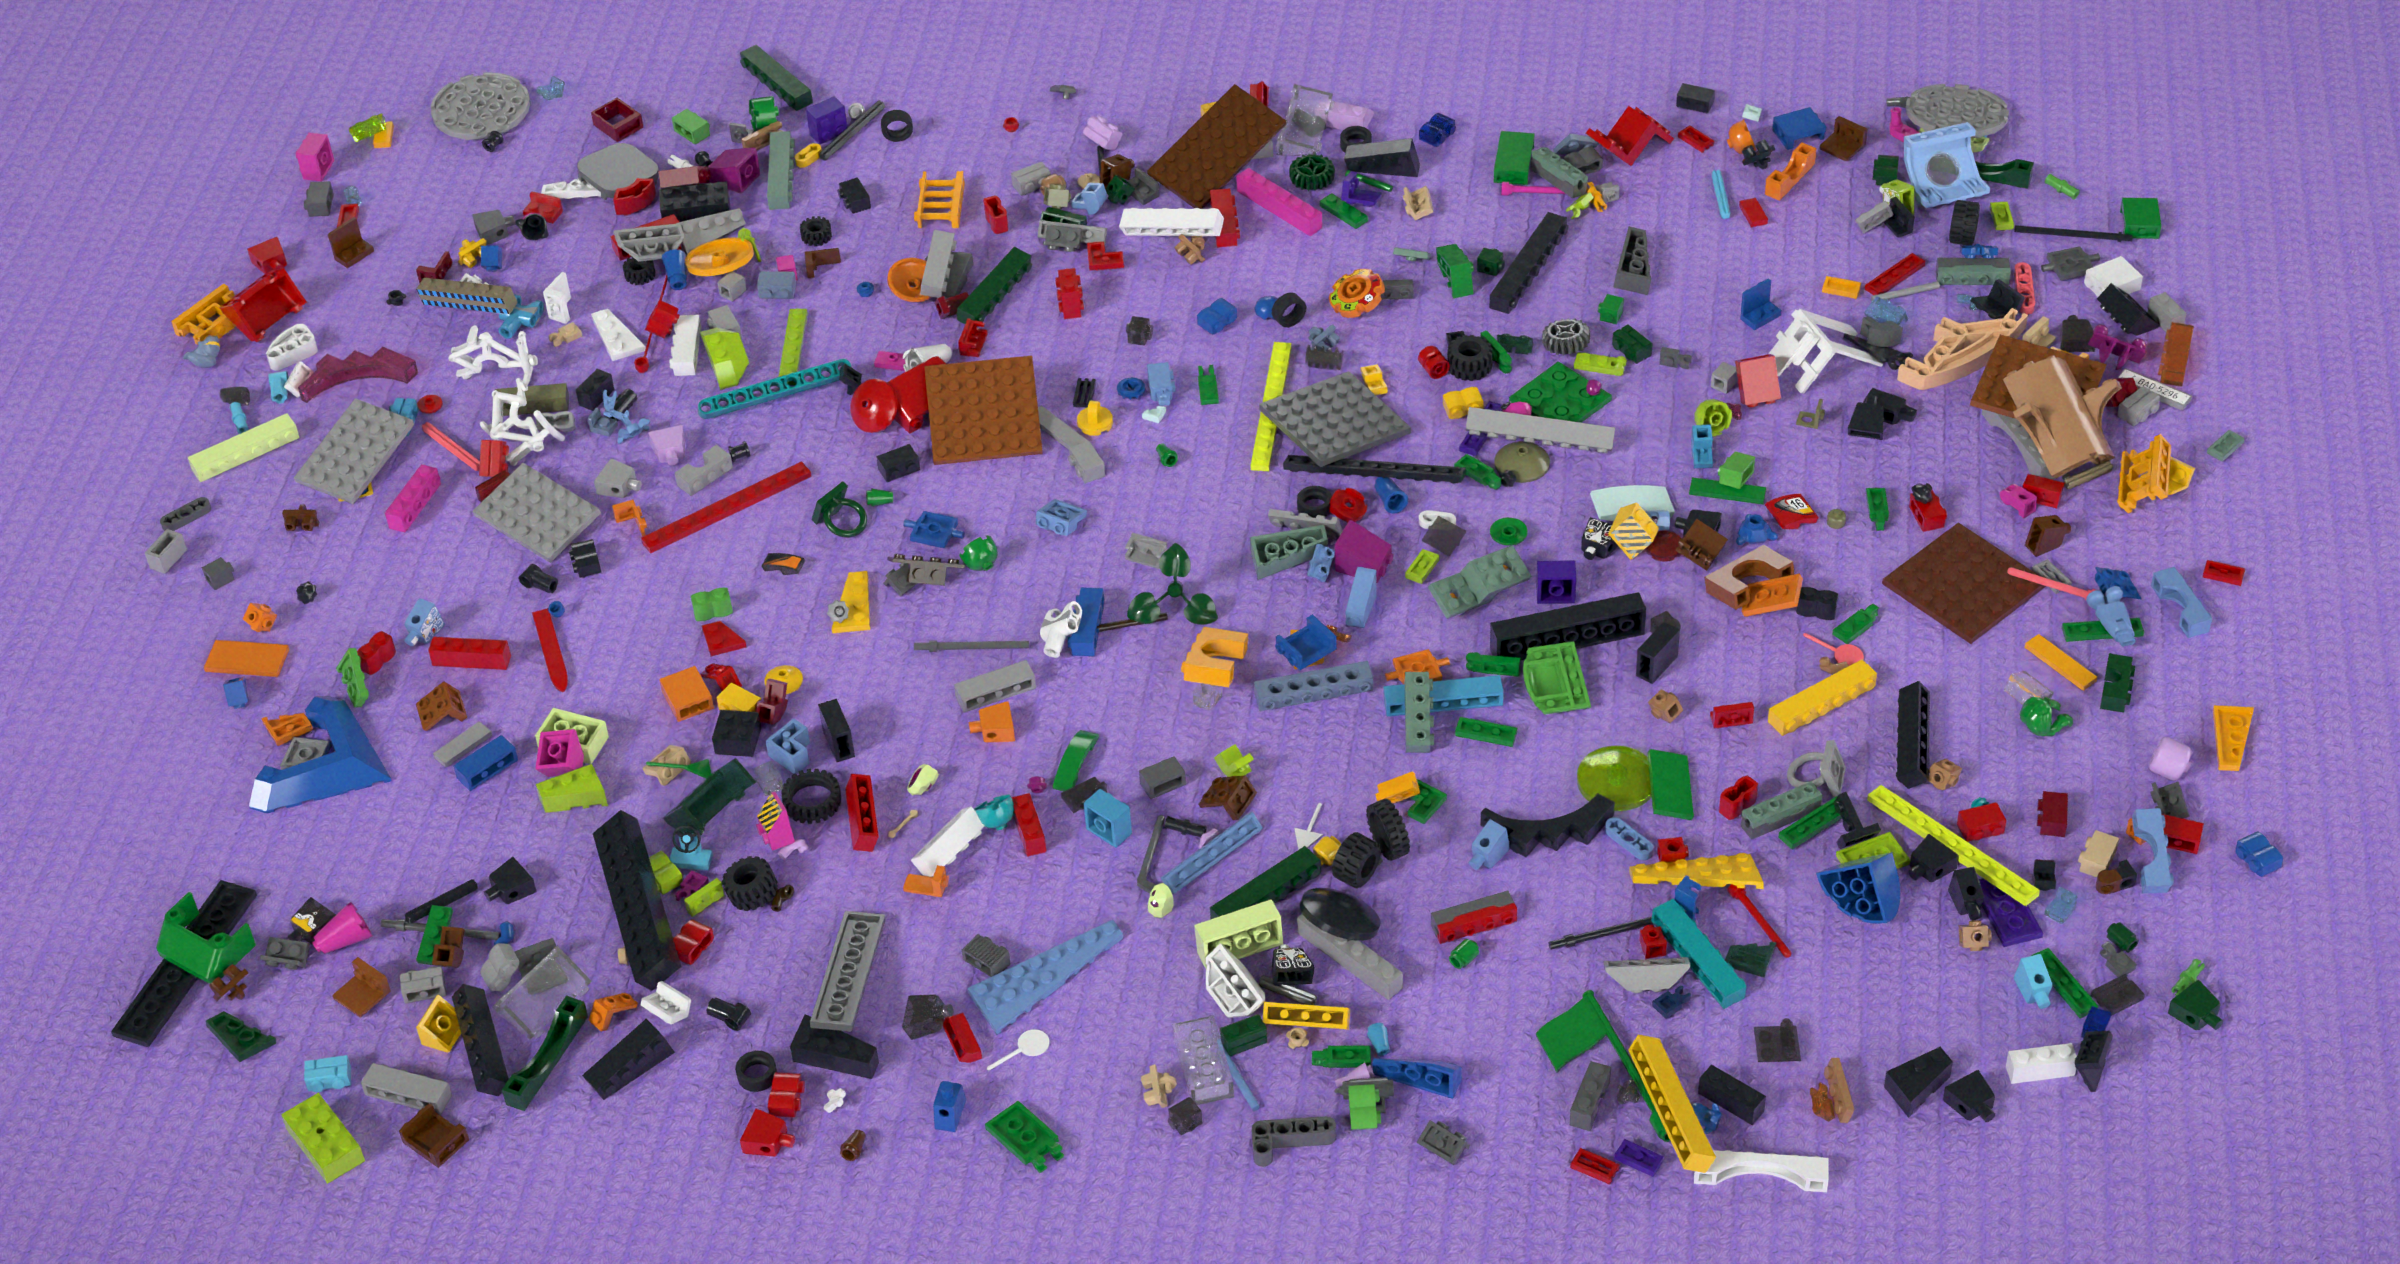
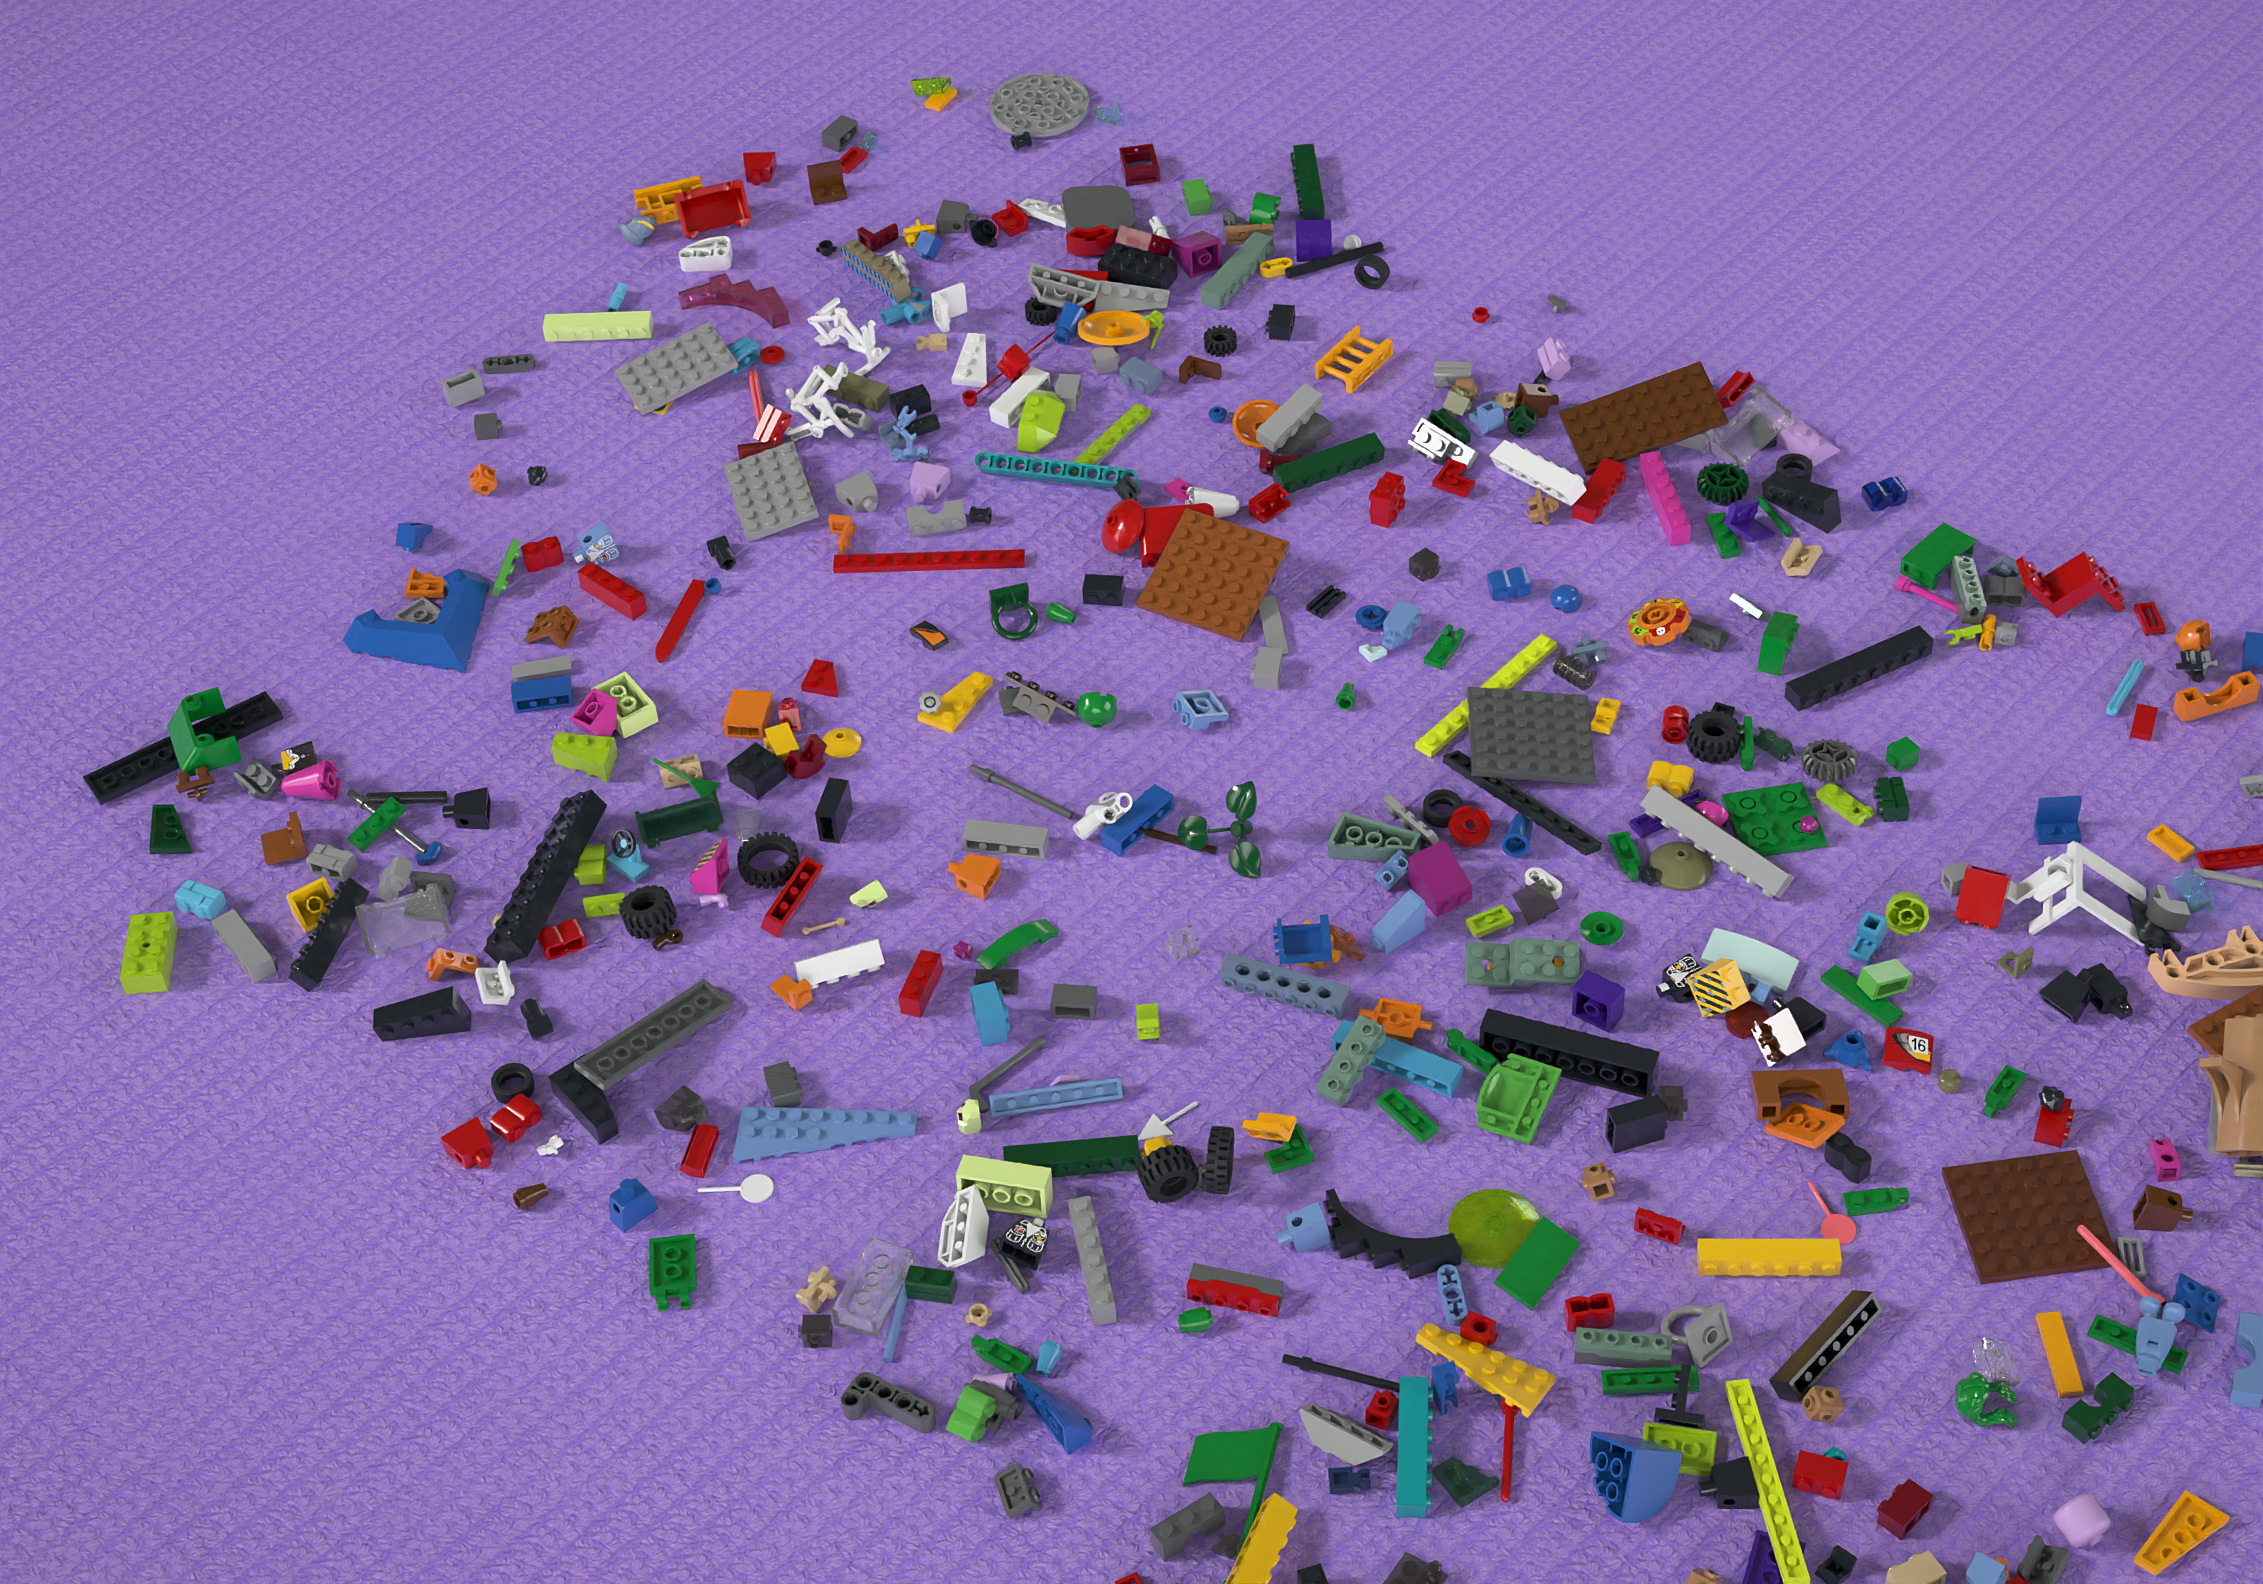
camera: 35 degrees right, 0 degrees up
orange tile [204,640,290,677] -> none
clear smoke rock [219,387,250,406] -> none
medium azure piece [268,371,289,404] -> none
reddish brown hips [282,504,320,531] -> none
white plate [284,361,314,398] -> none
dark pink brick [296,132,334,182] -> none
dark pink brick [385,464,441,532] -> none
reddish brown panel [399,1103,469,1168] -> none
reddish brown brick [432,926,465,968] -> none
dark green arch [502,996,588,1111] -> none
black brick [568,539,601,578] -> none
magenta plate [675,870,709,901] -> none
bright green brick [691,587,733,621] -> none
black bush [695,151,713,167] -> none
medium blue brick [766,719,810,774] -> none
dark pink panel [776,255,798,280] -> none
blue plate [903,511,965,549] -> none
teal cylinder [974,794,1014,831] -> none
red brick [983,195,1009,234] -> none
yellow tile [1077,400,1113,436] -> none
light grey hinge [1125,533,1167,569] -> none
dark grey bracket [1128,168,1159,205] -> none
black pin [1164,816,1207,838] -> none
light orange arch [1181,627,1248,687] -> none
reddish brown bracket [1198,775,1257,820] -> none
yellow brick [1263,1002,1350,1030] -> none
black tyre [1272,292,1307,328] -> none
black dish [1300,888,1380,941] -> none
dark green brick [1477,248,1505,276] -> none
dark grey wedge [1613,226,1651,295] -> none
dark grey plate [1659,347,1692,369] -> none
black brick [1676,83,1715,114] -> none
clear pink piece [1726,403,1742,420] -> none
light aqua tile [1742,104,1762,122] -> none
medium nougat arm [1819,657,1848,674] -> none
black torso [1948,867,1984,920] -> none
red hinge [2022,474,2065,509] -> none

